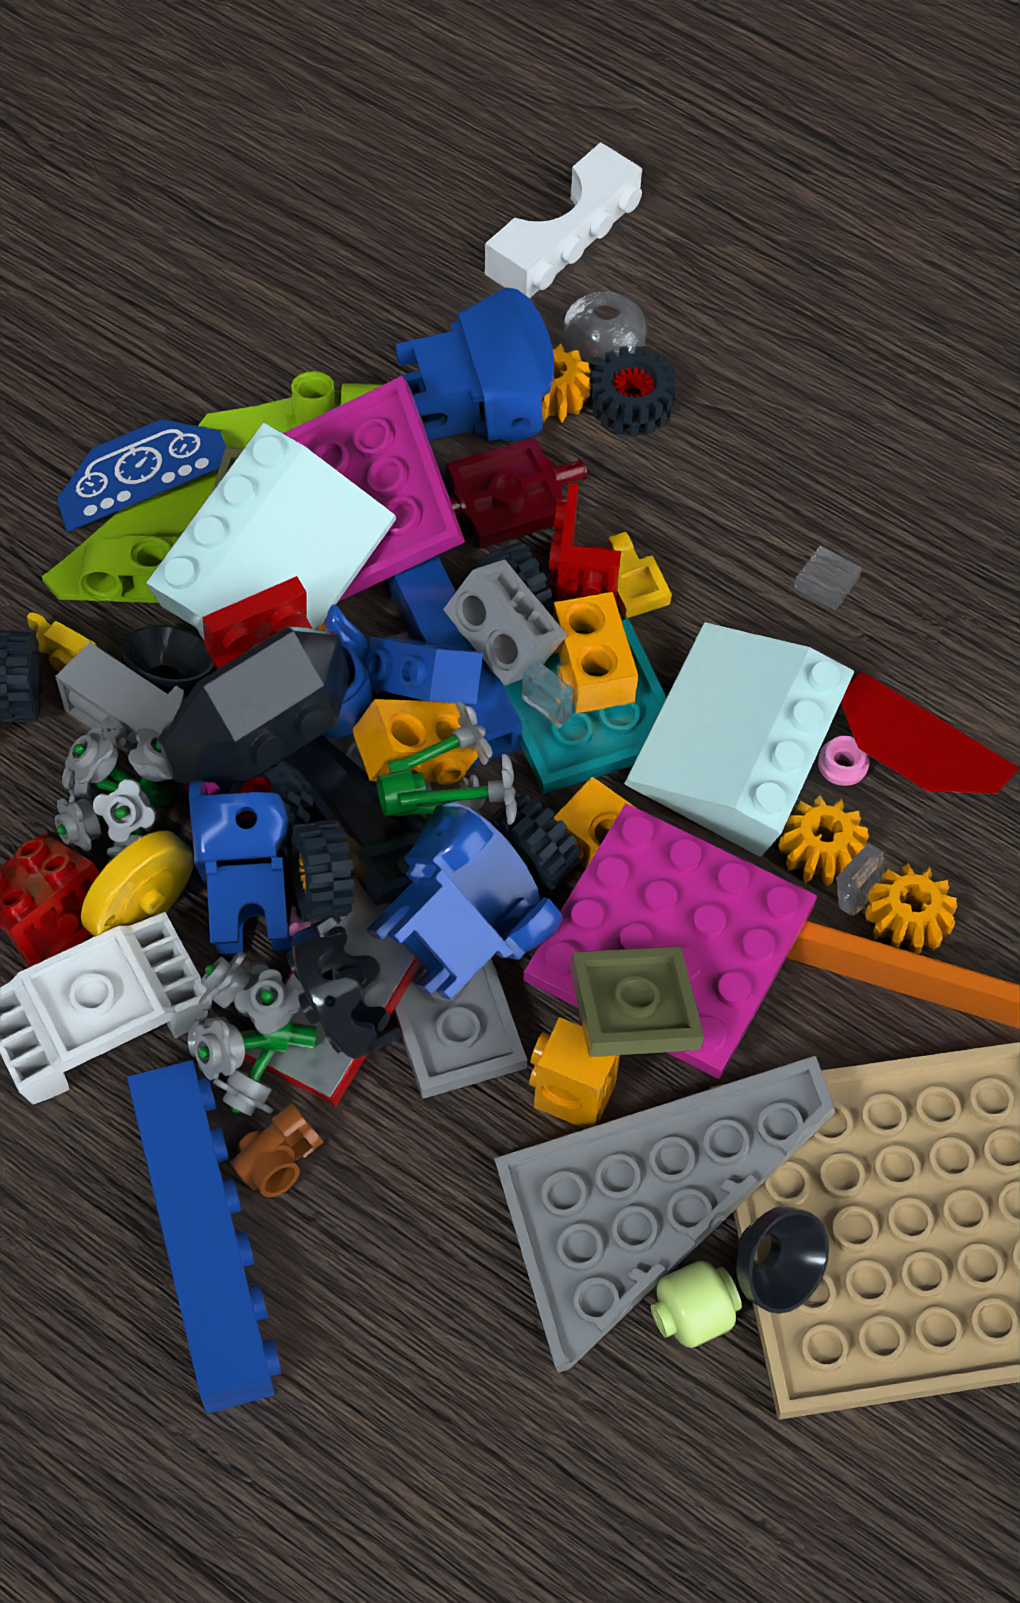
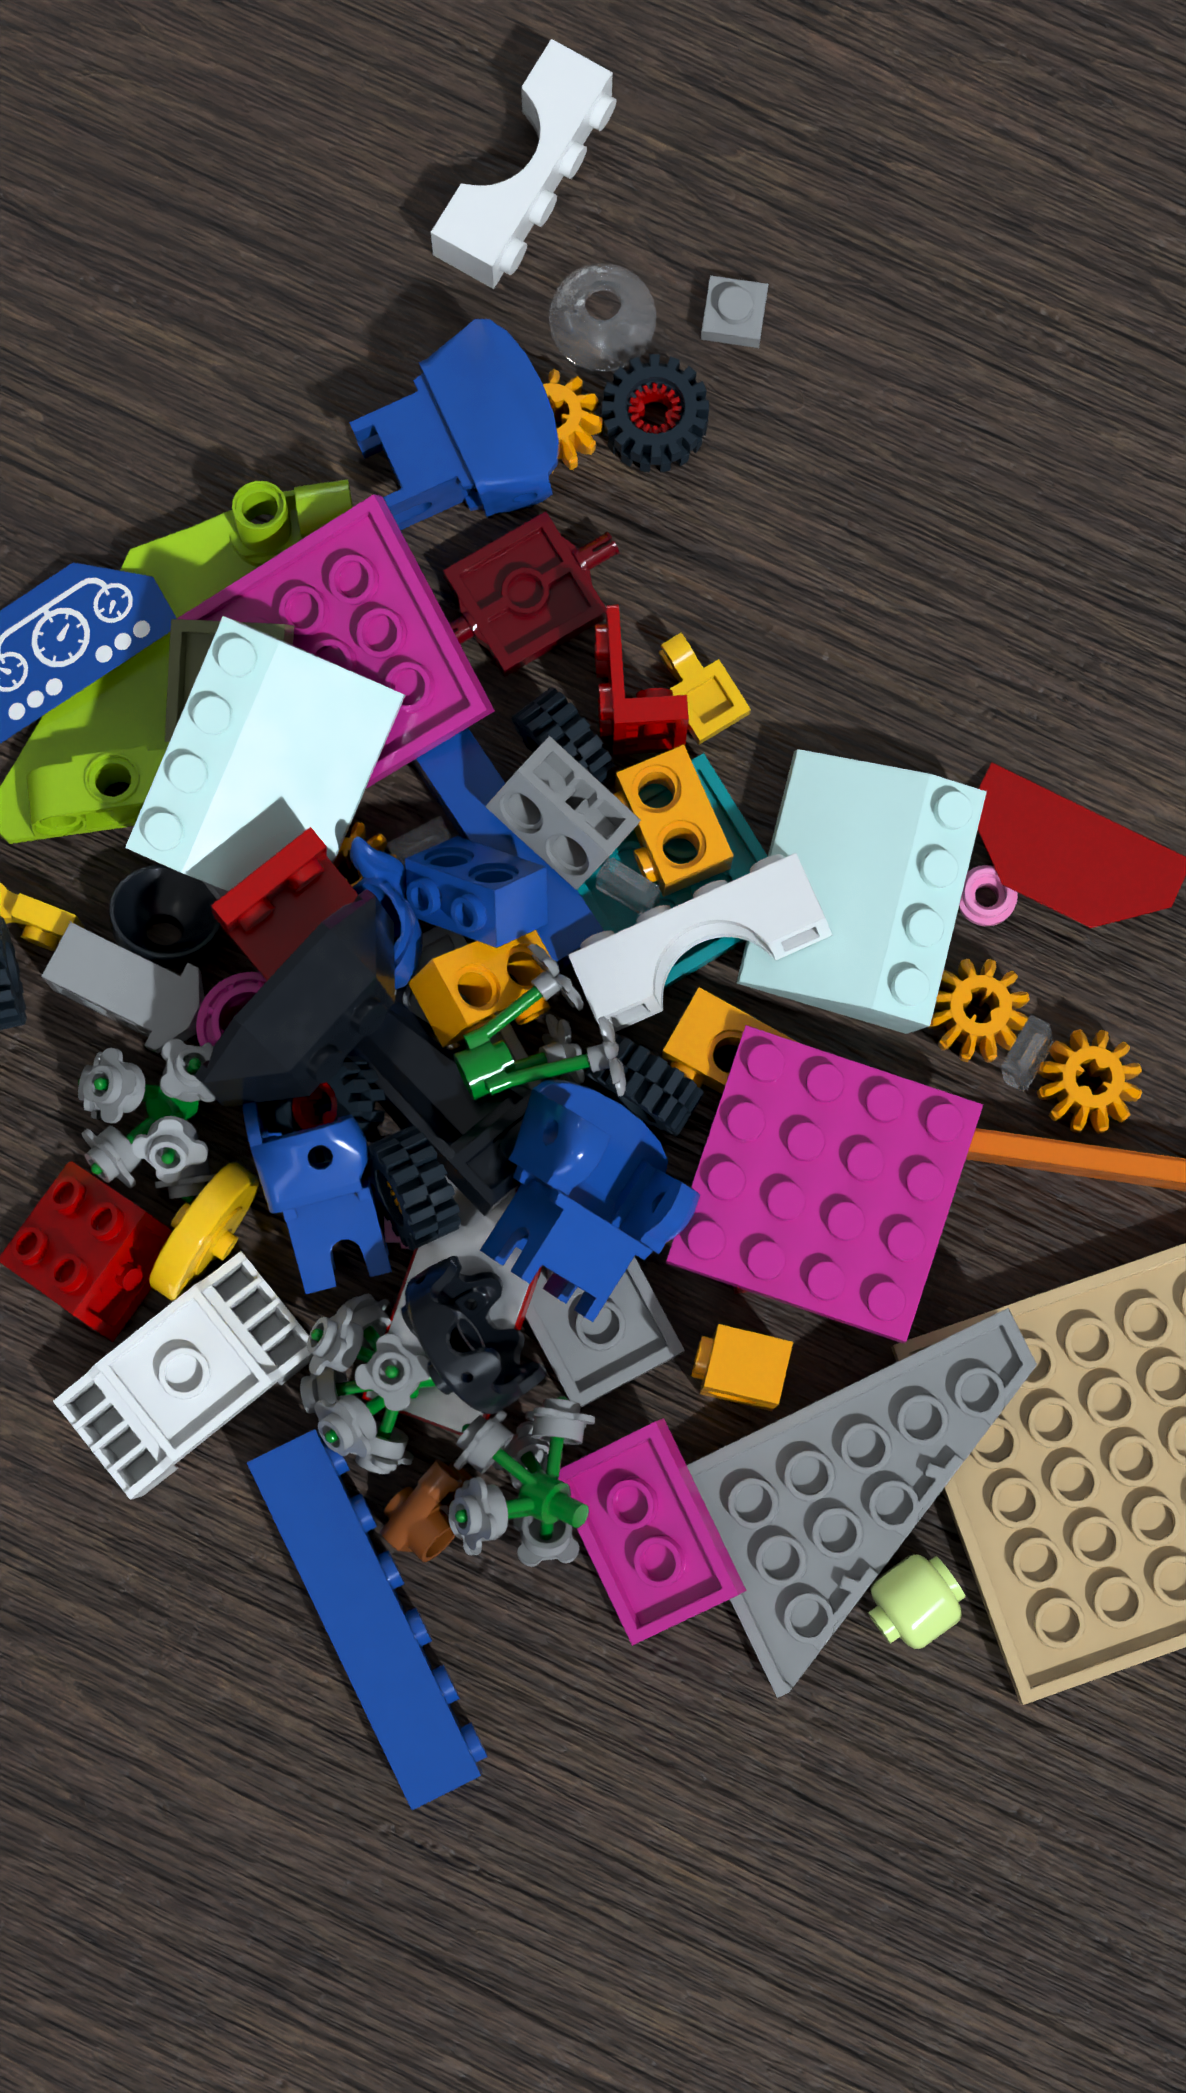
camera: 10 degrees left, 20 degrees up
olive plate [569,947,704,1057] -> none
black piece [736,1206,829,1314] -> none
clear tile [794,545,862,611] -> none
none -> light grey plant [449,1396,595,1567]
none -> dark pink plate [559,1418,746,1646]
none -> white arch [568,853,832,1032]
none -> light grey plate [701,275,769,348]

